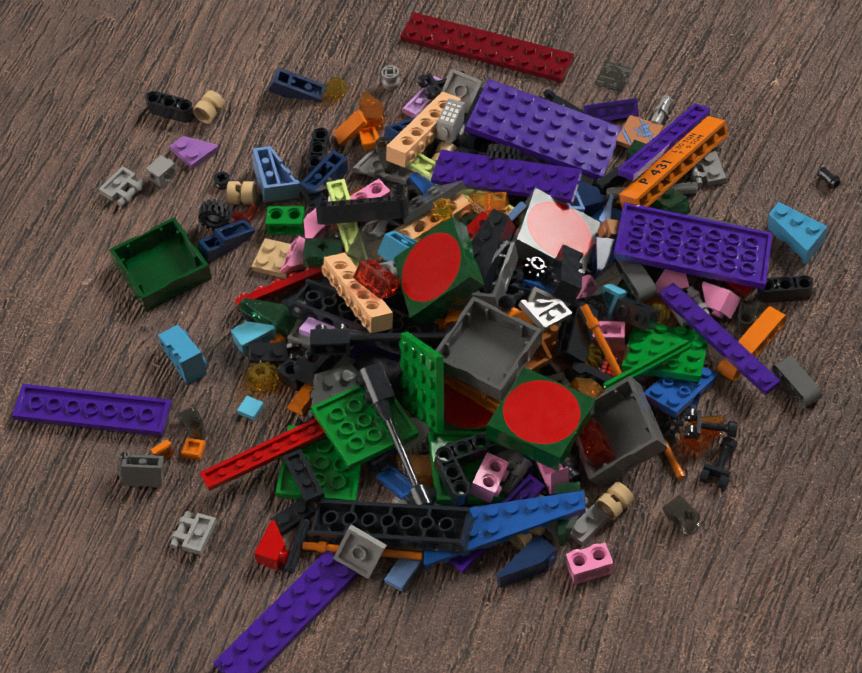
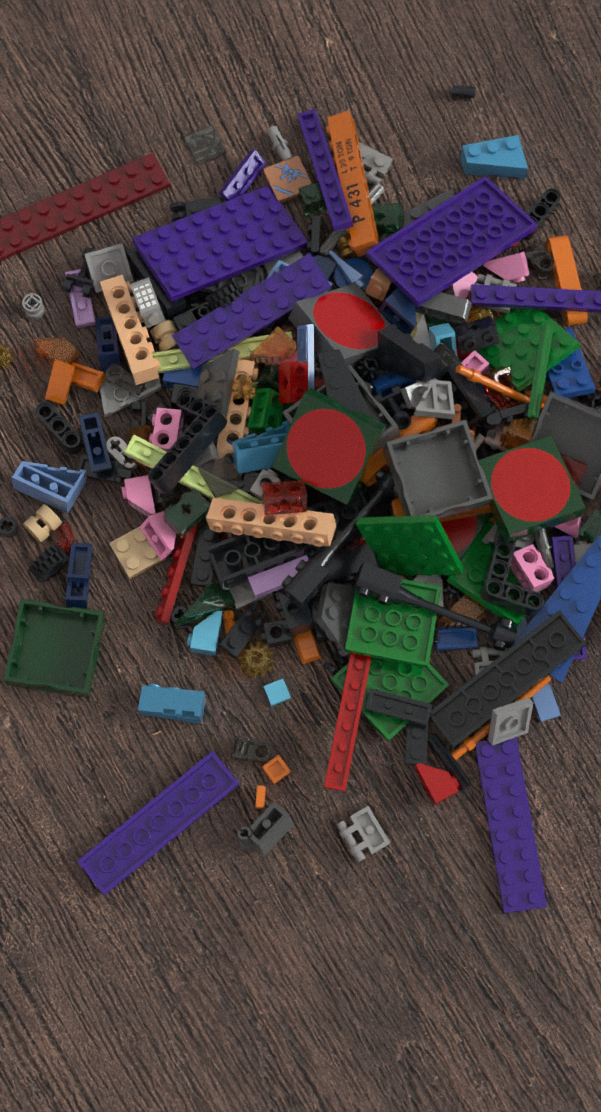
camera: 60 degrees left, 20 degrees up
green brick [266,206,306,235] -> none

